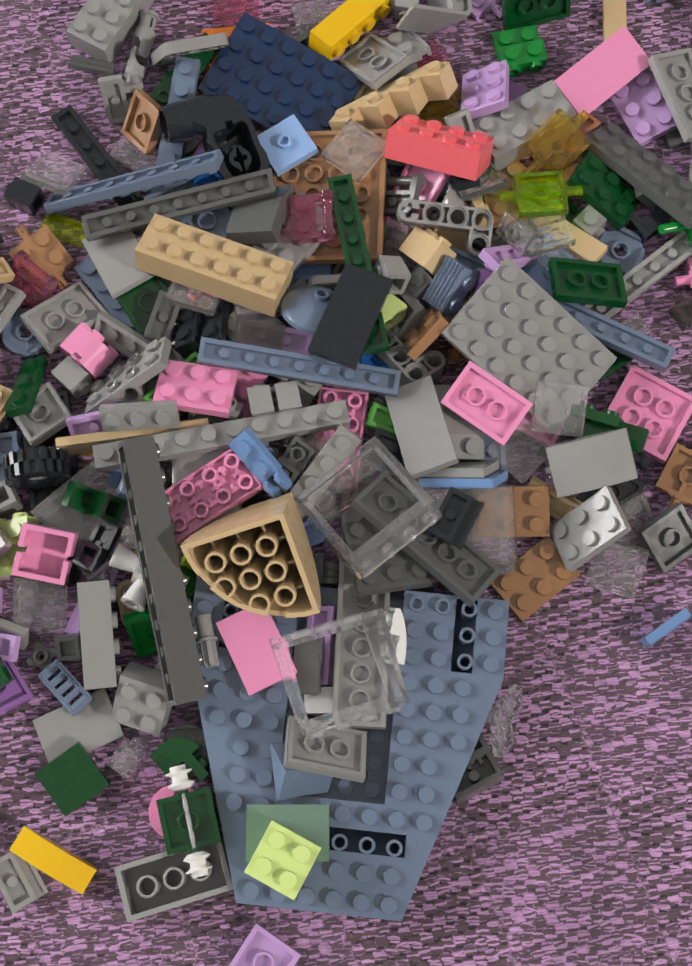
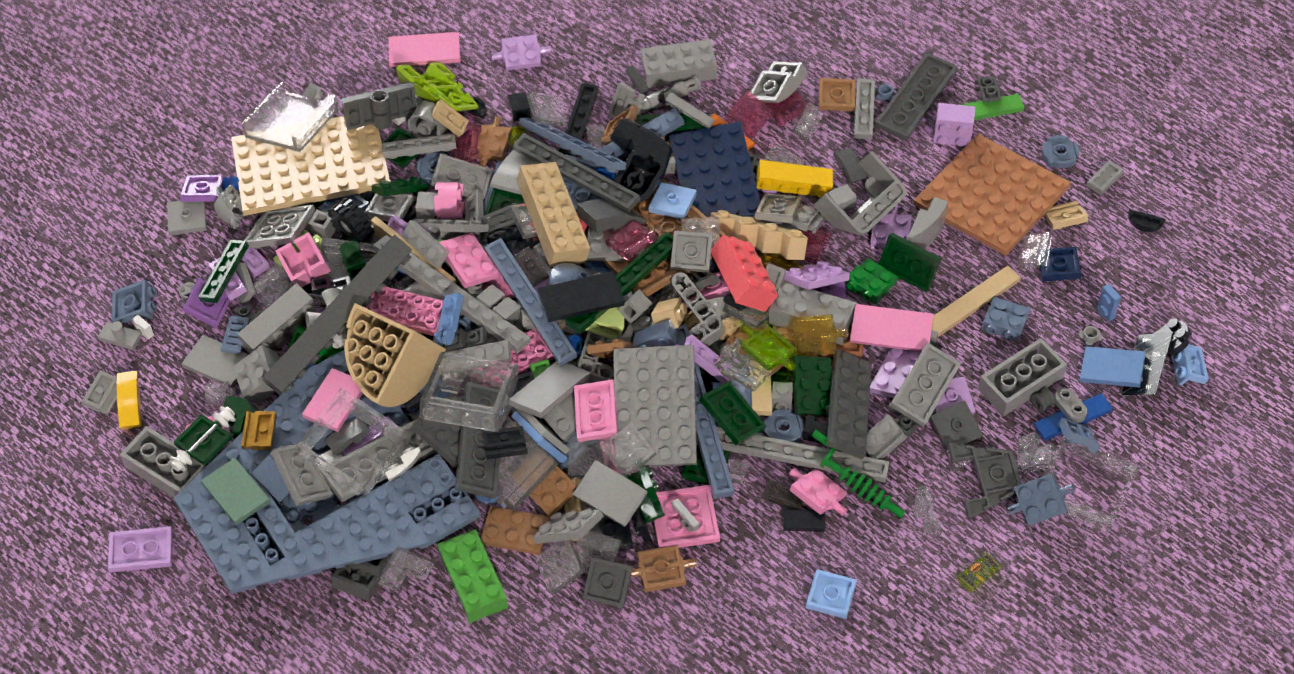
camera: 50 degrees right, 20 degrees down
dark green tile [35,741,110,817] -> none
light grey axle [195,614,219,668] -> none
yellowish green brick [244,820,322,900] -> none
medium blue tile [640,608,691,648] -> none
none -> pearl gold plate [241,411,277,450]
none -> bright green brick [437,529,508,623]
none -> light grey plate [670,230,713,273]
none -> light grey tile [672,499,700,532]

